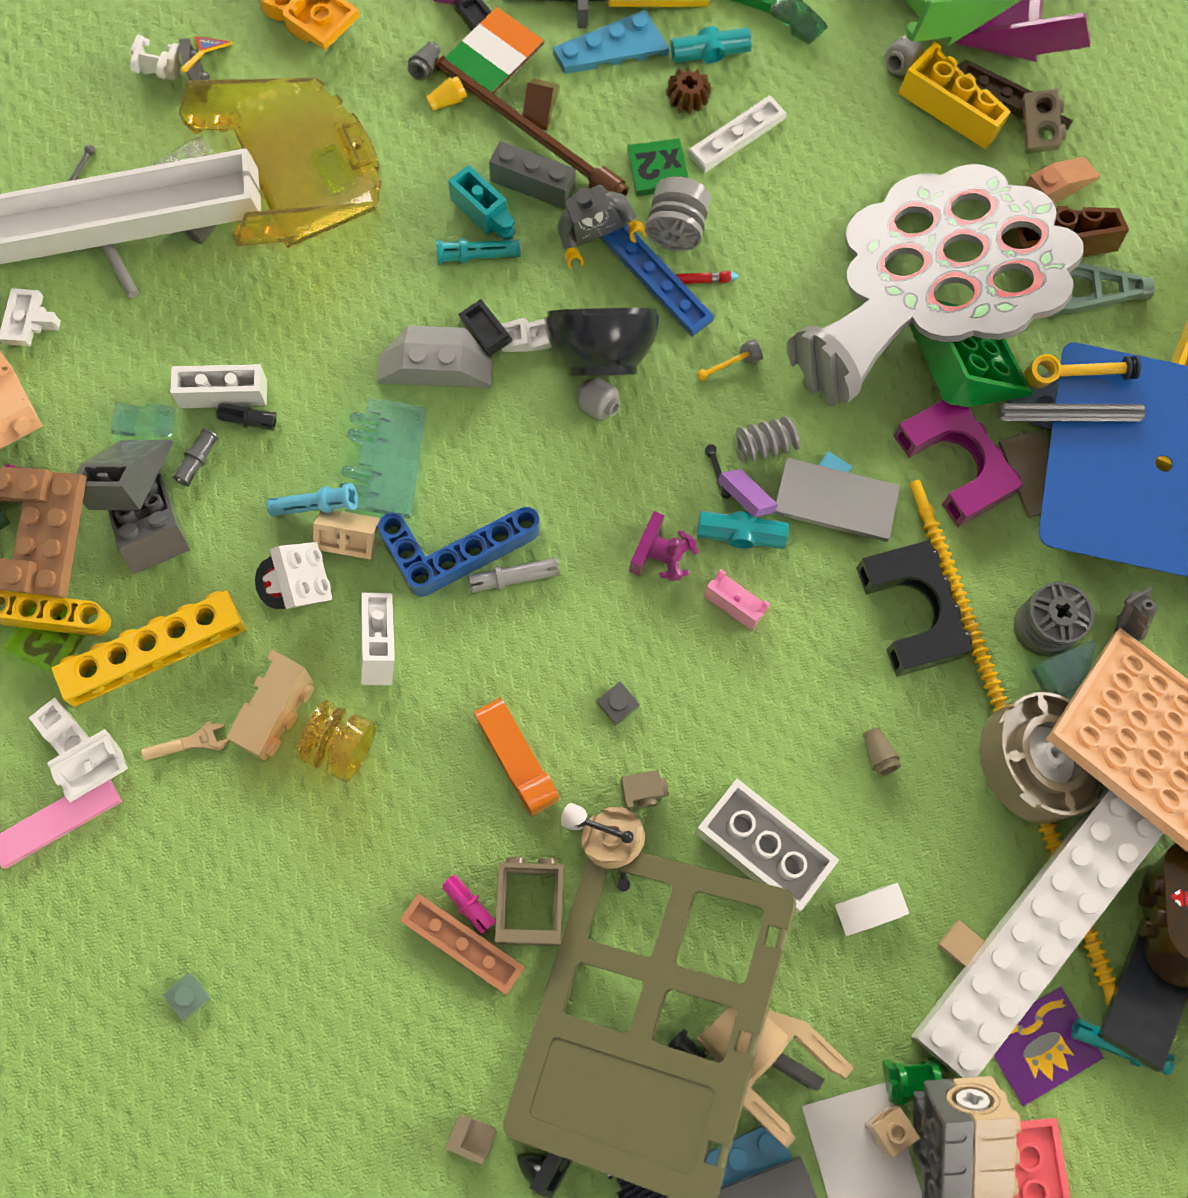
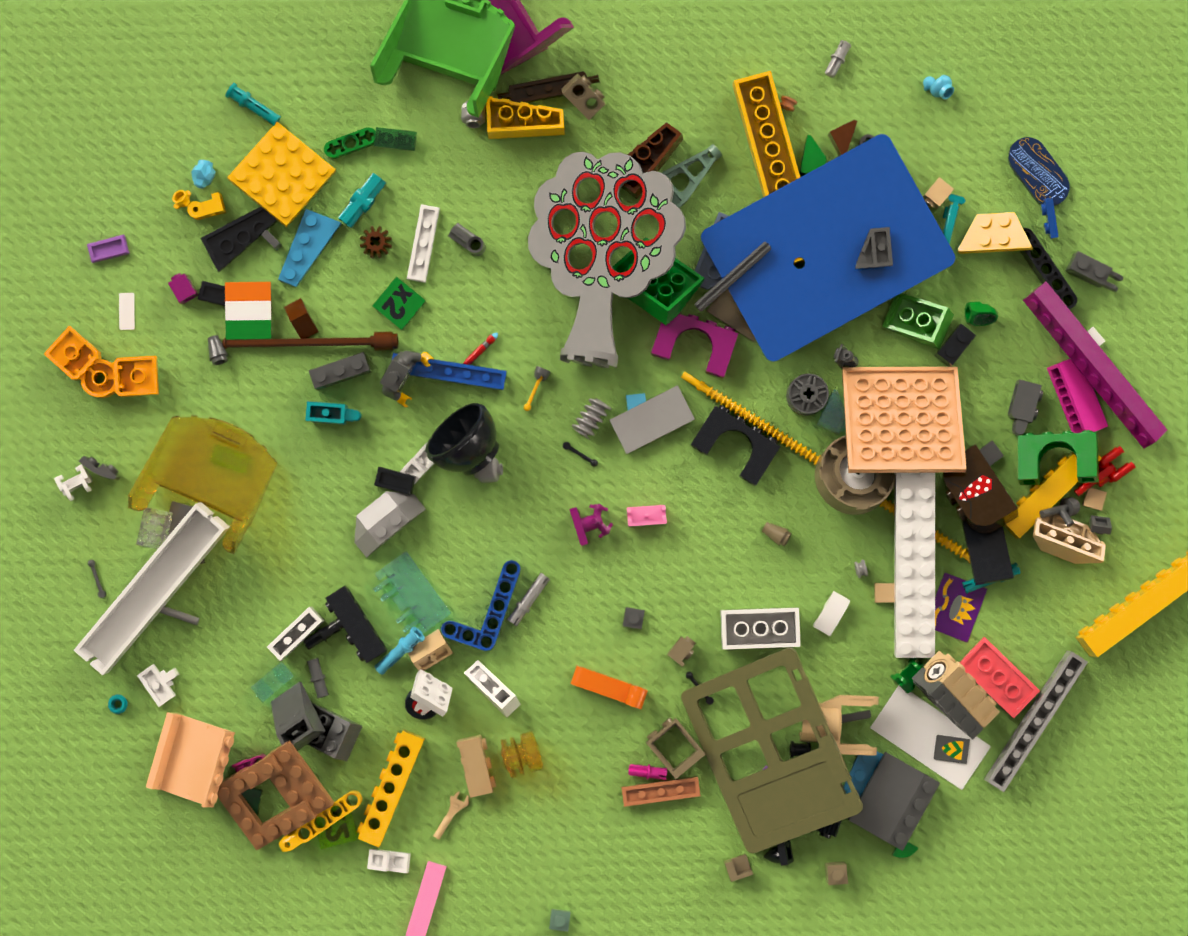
camera: 35 degrees left, 15 degrees up
white hinge [47,729,128,802] -> none
piece [181,36,233,73] -> none
yellow cone [425,76,467,111] -> none
teal pin [436,238,521,265] -> none
hinge [561,803,634,844] -> none
tan tile [581,807,645,869] -> none
light grey wheel [645,177,711,251] -> none
teal piece [697,511,789,549] -> none
medium lavender tile [717,469,778,517] -> none
tan brick [864,1105,920,1158] -> none
yellow piece [1024,354,1141,389] -> none
nougat slope [1025,157,1100,204] -> none
none -> black brick [325,586,387,663]
none -> dark grey piece [448,223,486,256]
none -> light grey bush [854,560,868,578]

